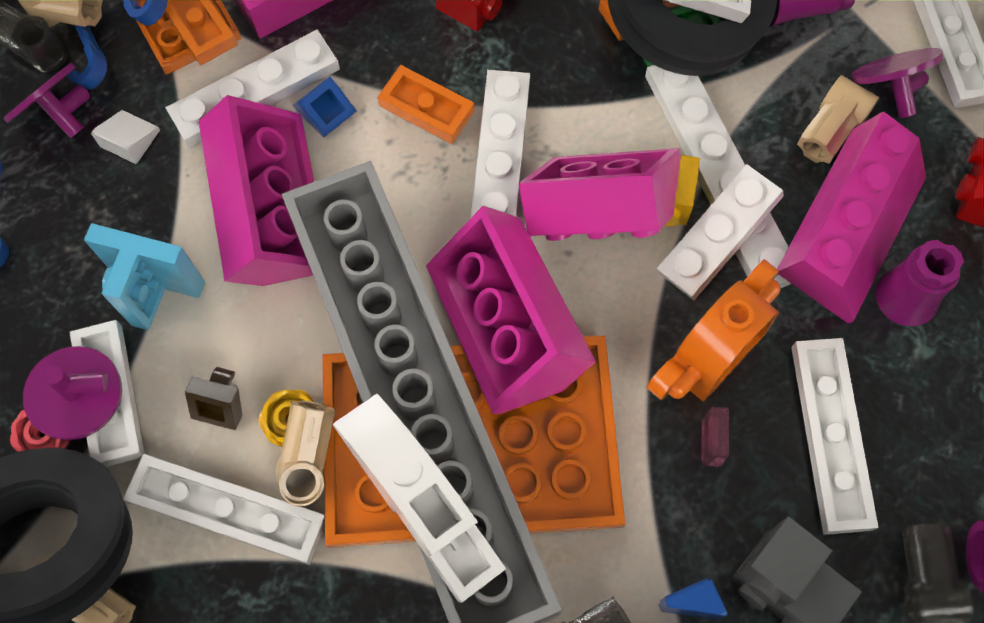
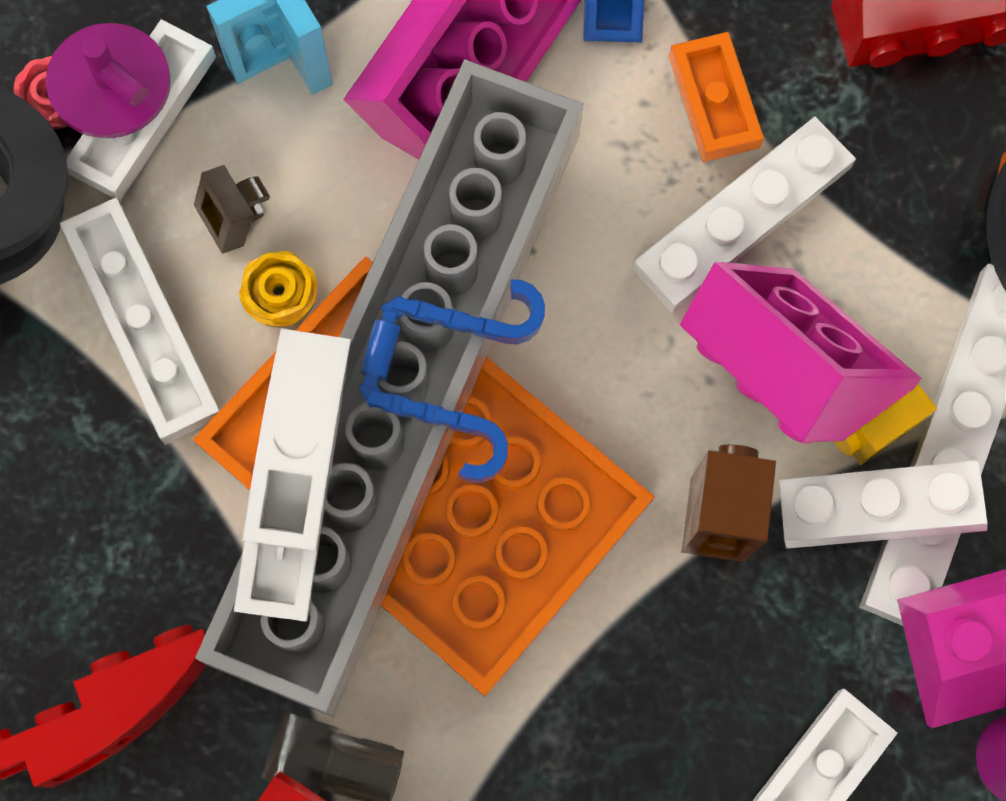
camera: 40 degrees right, 5 degrees up
tan piece [275,400,335,506] -> none
dark pink slope [426,206,596,414] -> none
orange piece [646,259,781,402] -> none
clear pink tile [701,407,729,467] -> none
none -> blue piece [358,279,545,483]
none -> reddish brown brick [681,444,776,563]

